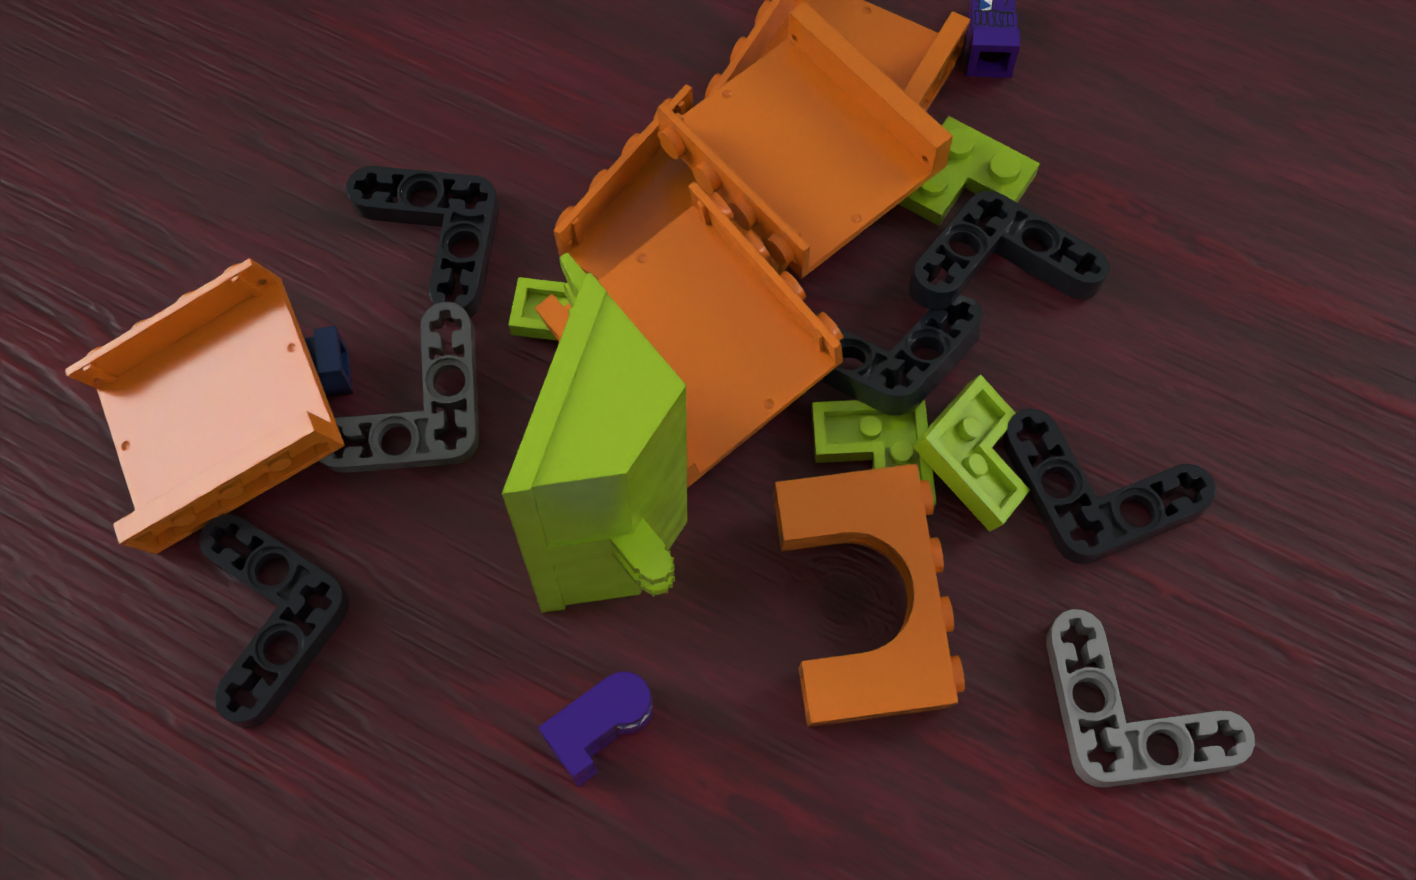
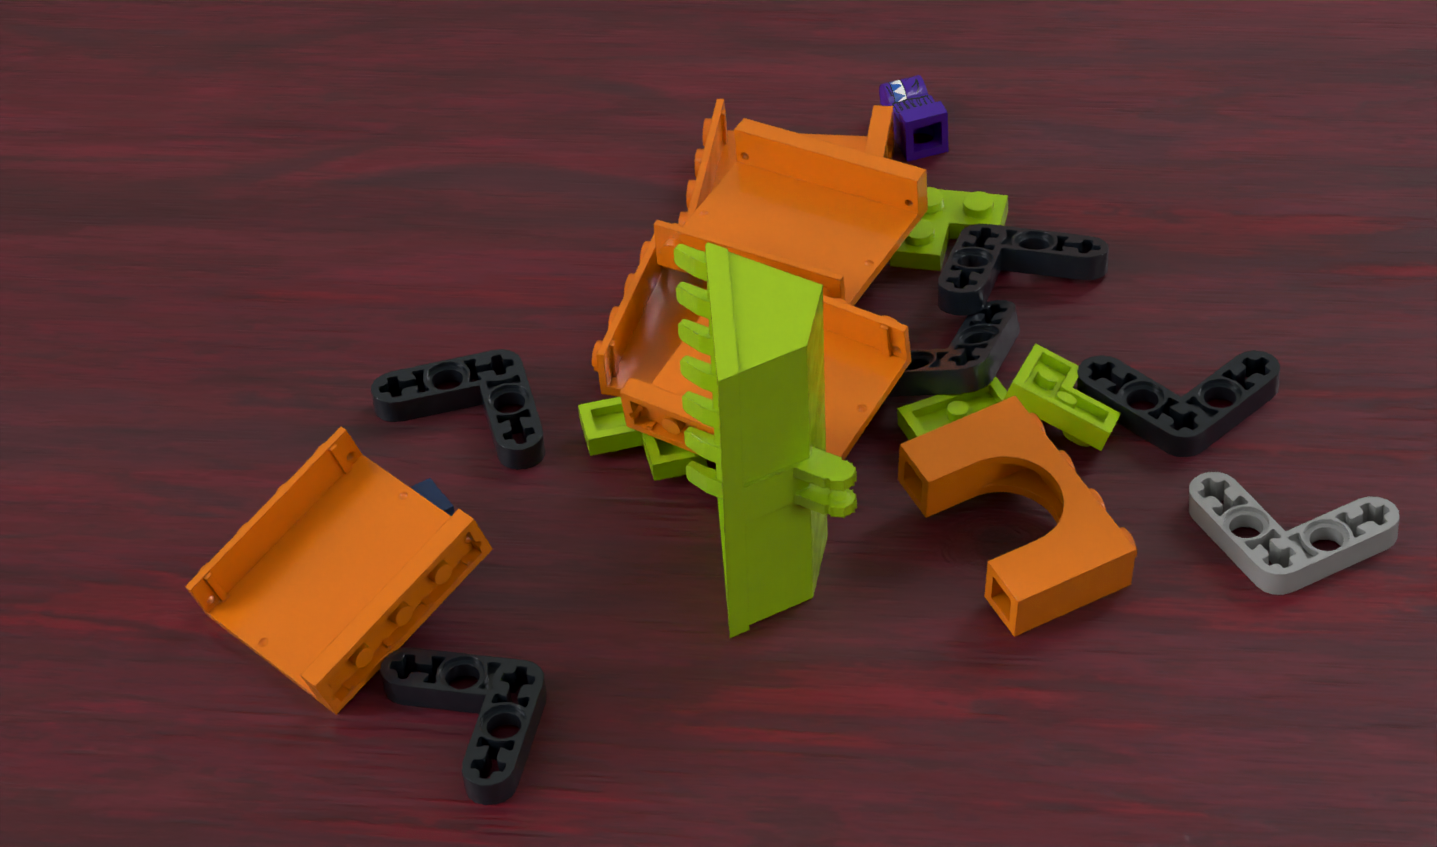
camera: 20 degrees left, 25 degrees down
dark grey beam [319,302,480,473] -> none
dark purple leg [538,671,653,787] -> none

